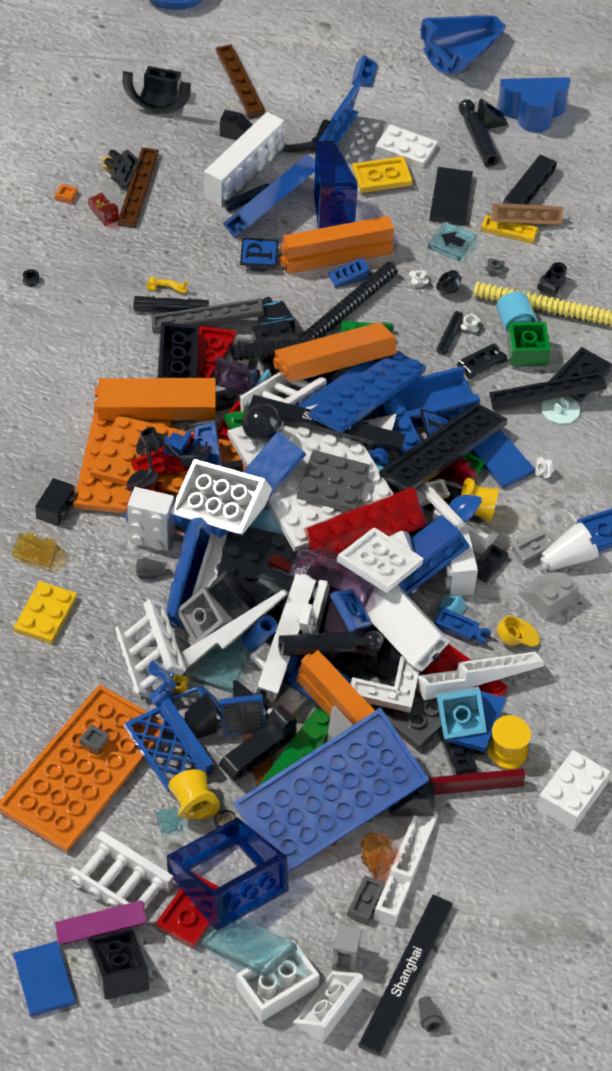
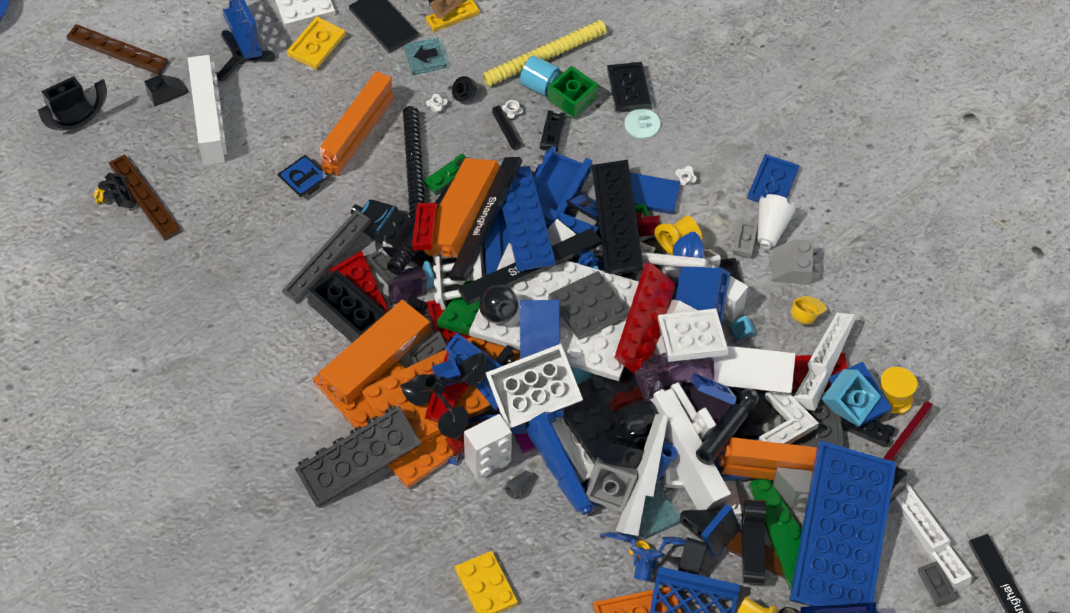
camera: 45 degrees left, 5 degrees up
clear yellow bracket [11,532,61,568] -> none
black bush [23,269,39,287] -> none
black brick [35,478,77,526] -> none
orange tile [54,184,78,204] -> none
clear red leg [88,193,119,226] -> none
white fence [115,599,186,699] -> none
black piece [133,296,209,313] -> none
yellow piece [146,276,188,293] -> none
blue brick [223,154,319,237] -> none
black axle [224,183,269,211] -> none
clear blue windscreen [314,141,358,229] -> none
blue slope [328,258,369,288] -> none
clear orange hair [360,832,396,879] -> none
blue plate [434,607,491,646] -> none
dark grey plate [485,258,505,276] -> none
black plate [489,371,606,410] -> none
black piece [537,262,567,297] -> none
white brick [537,750,610,830] -> none
none -> black bracket [295,405,422,507]
none -> red plate [412,202,437,251]
none -> black tile [448,157,522,281]

